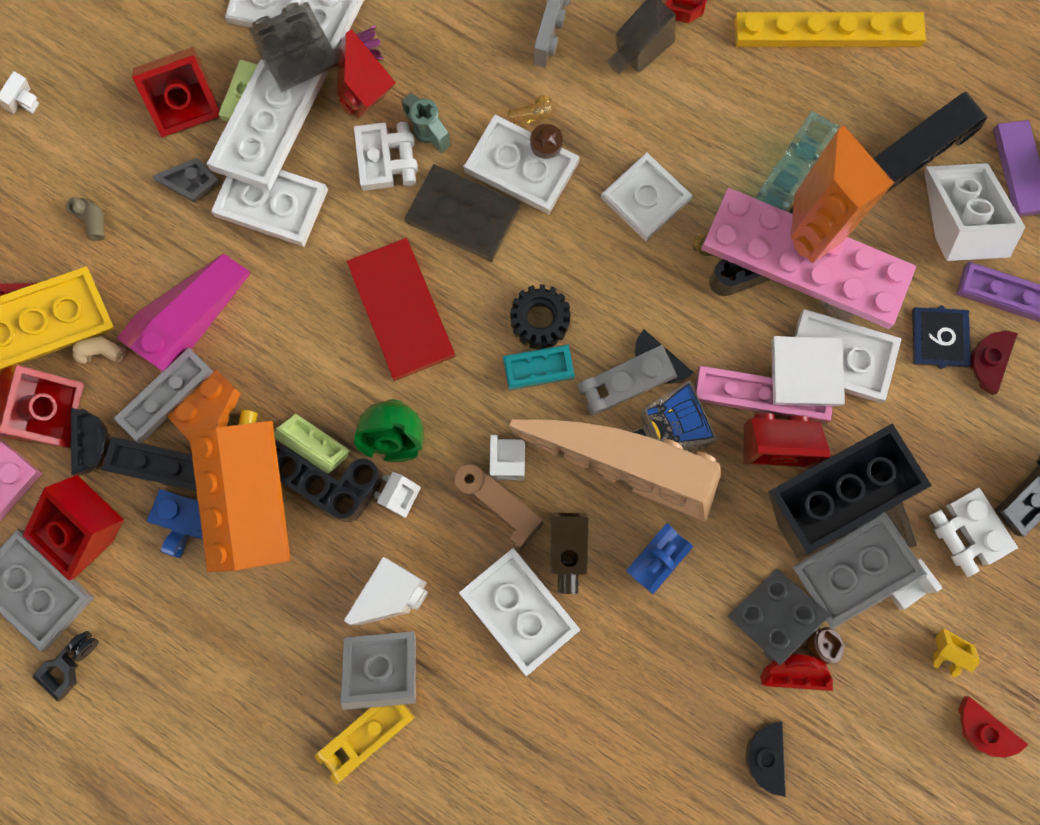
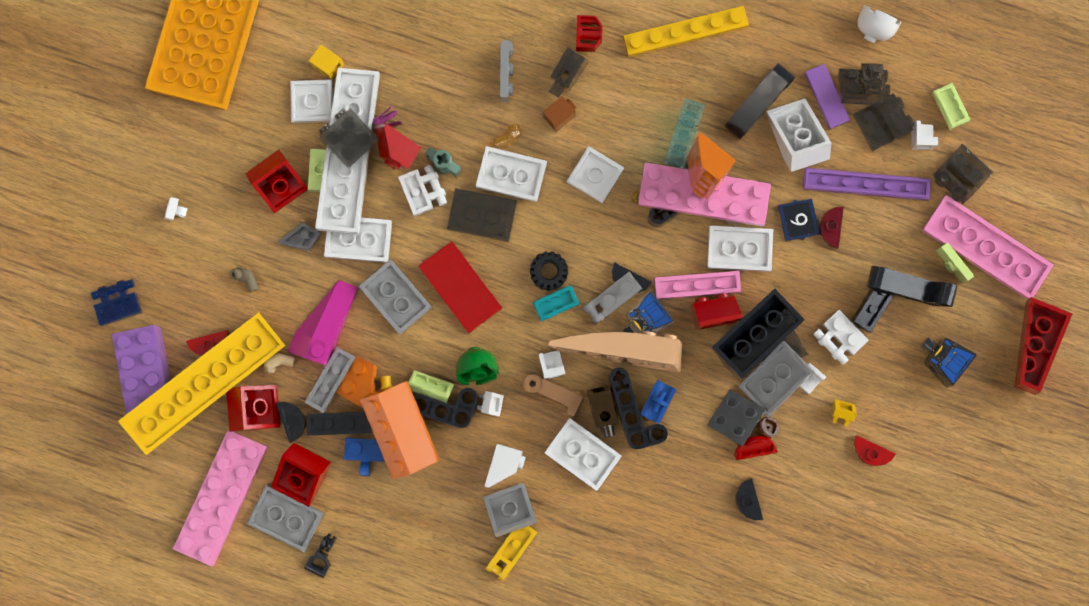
camera: 15 degrees left, 5 degrees up
reddish brown tile [530,124,563,159] -> none
white tile [771,336,845,407] -> none
none -> light grey plate [359,259,433,335]
none -> dark orange brick [543,96,576,132]
none -> black beam [609,368,668,450]

